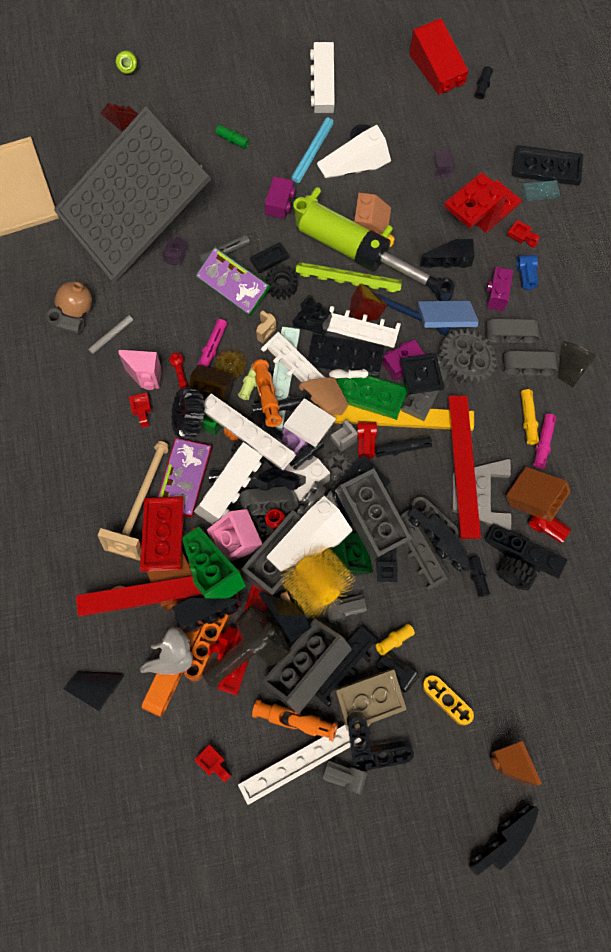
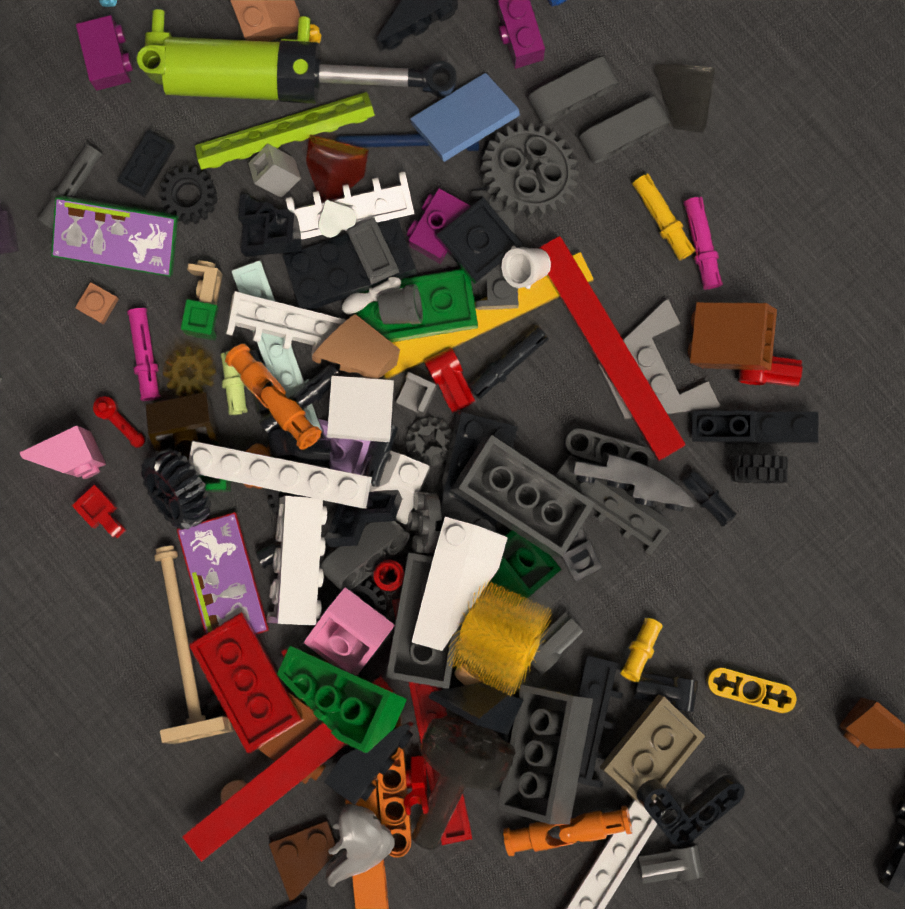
camera: 25 degrees left, 15 degrees up
none -> nougat plate [75,282,119,325]
none -> green panel [181,299,219,341]
none -> light grey panel [248,144,301,197]
none -> reddish brown wing [269,820,337,901]
none -> tile [318,198,357,238]
none -> dark grey tile [347,218,399,285]
none -> dark grey piece [378,284,423,325]
none -> white piece [501,246,551,289]

